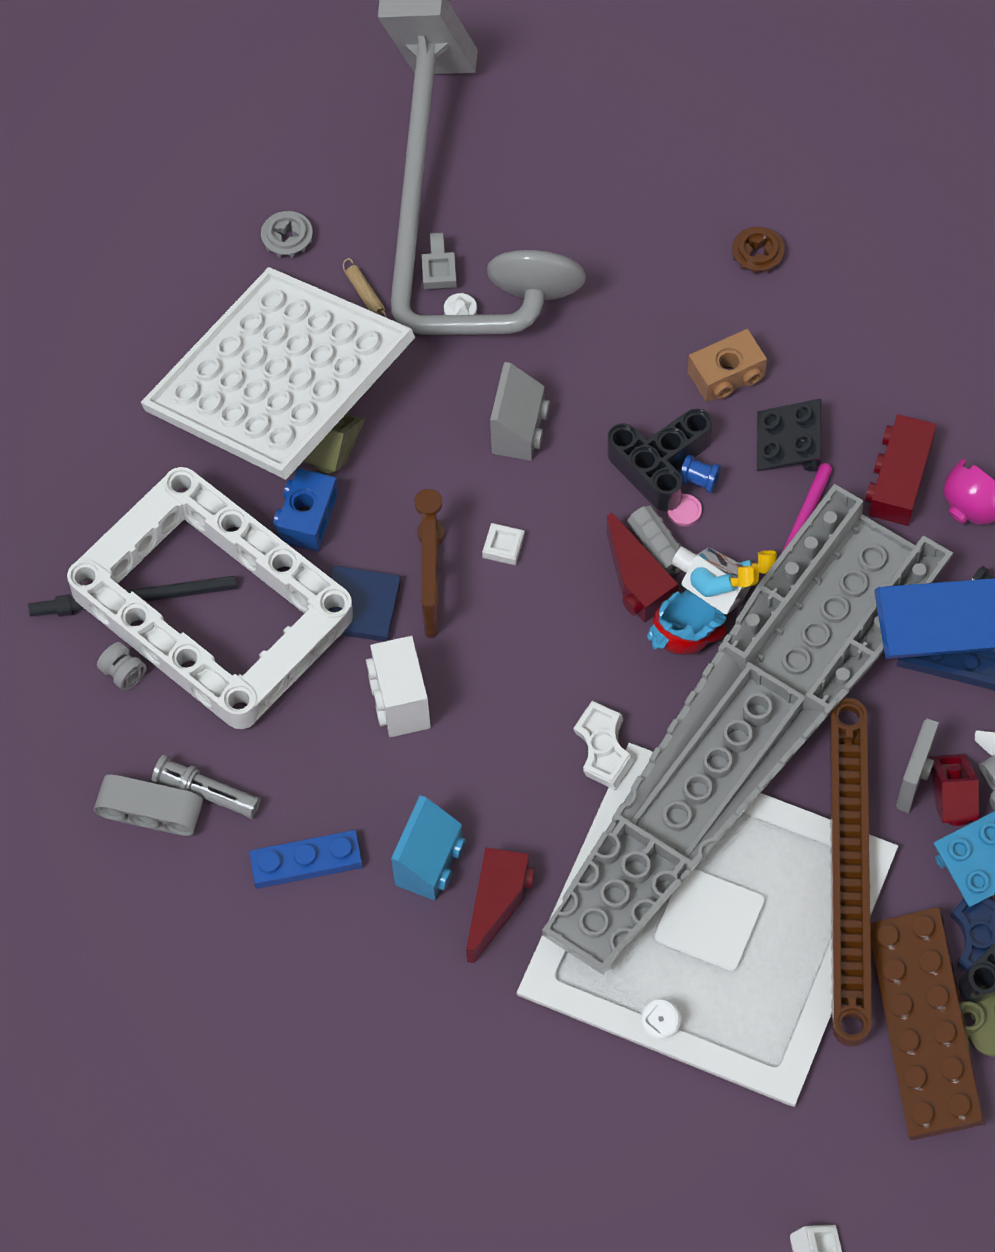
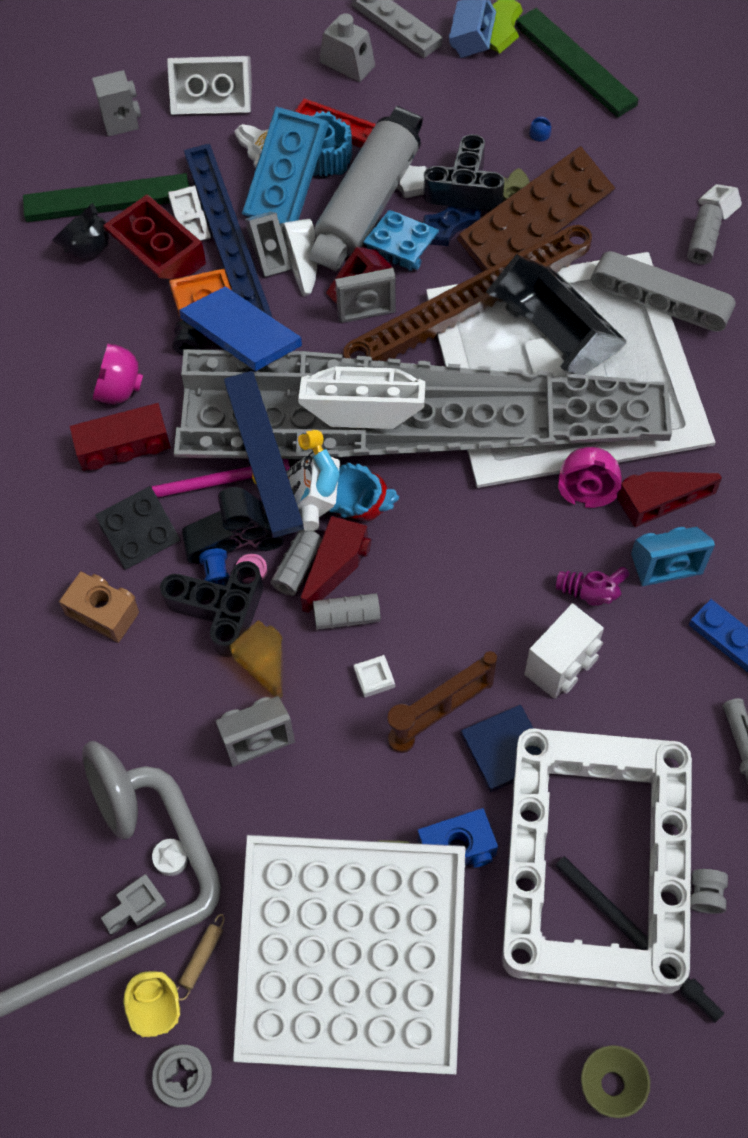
camera: 125 degrees left, 0 degrees up
white tile [573,701,634,790] -> none
white tile [641,1000,681,1038] -> none
none -> light yellow hair [123,971,180,1037]
none -> black beam [182,487,284,564]
none -> dark blue tile [224,371,304,538]
none -> clear yellow slope [230,620,284,698]
none -> white wedge [298,366,425,429]
none -> light grey axle [313,593,381,630]
none -> black windscreen [486,254,627,375]
none -> magenta piece [556,567,629,606]
none -> dark pink cylinder [558,447,622,508]
none -> olive piece [581,1045,650,1119]
none -> light grey beam [591,251,736,332]
none -> light grey axle [687,204,723,265]

